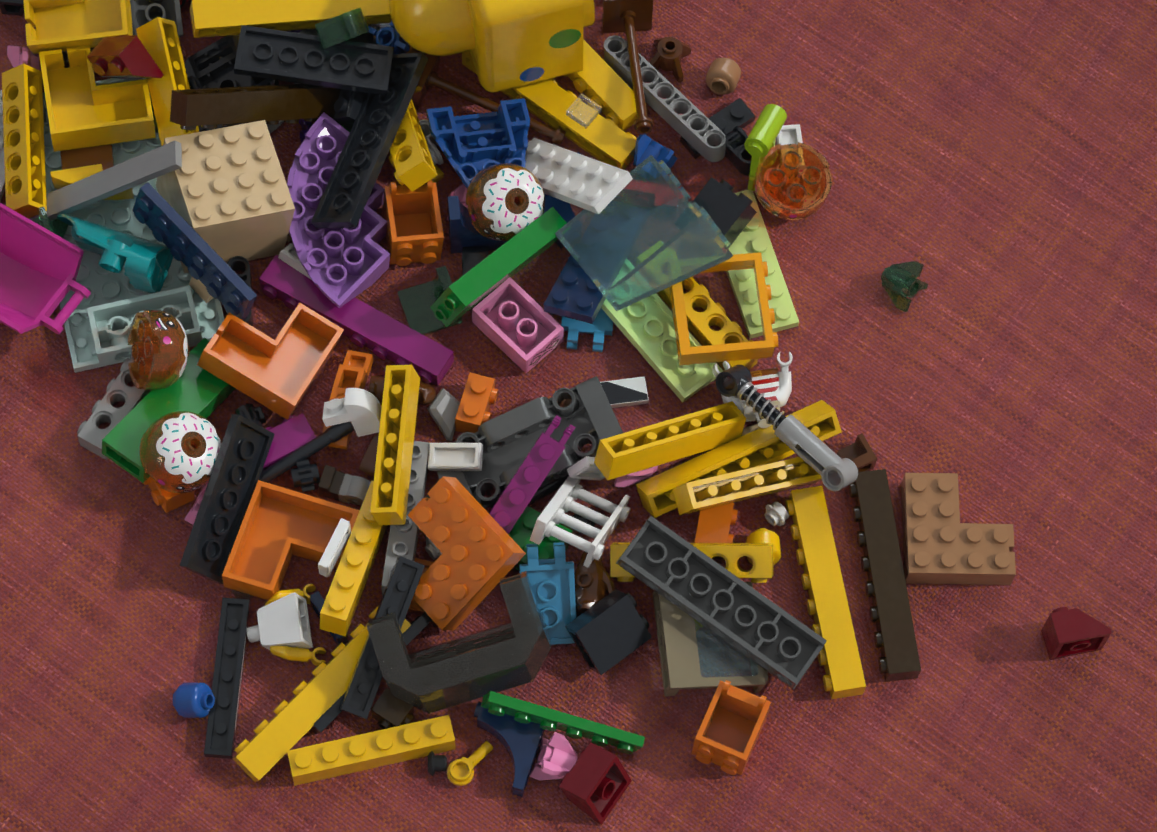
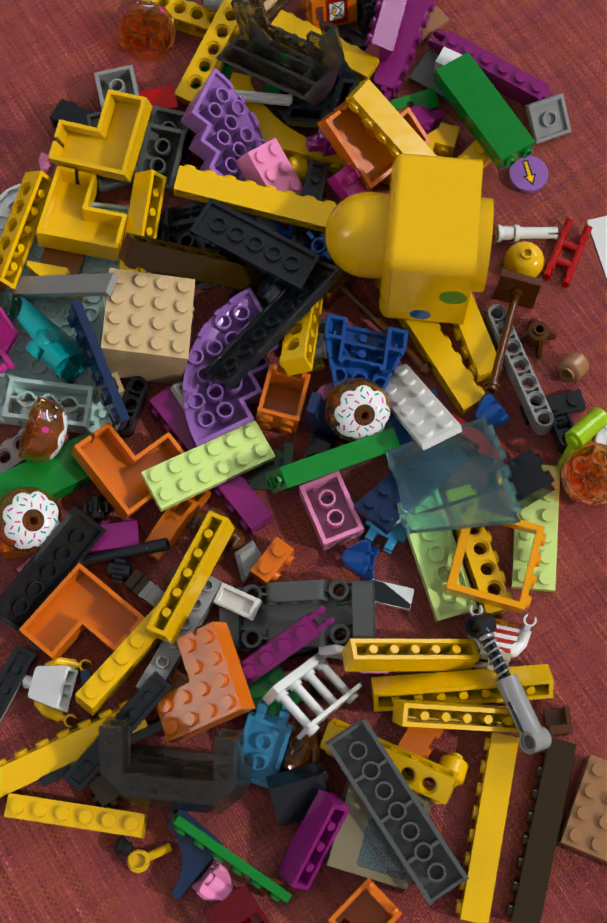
camera: 25 degrees right, 5 degrees up
dark red slope [87,35,164,79] -> none
clear green brick [315,7,370,49] -> none
white tile [318,518,351,577] -> none
white brick [322,388,382,437] -> none
clear tile [566,93,602,128] -> none
white plate [764,502,789,526] -> none
none -> yellowish green plate [141,421,276,512]
none -> magenta brick [277,790,351,890]
none -> blue brick [341,540,380,580]

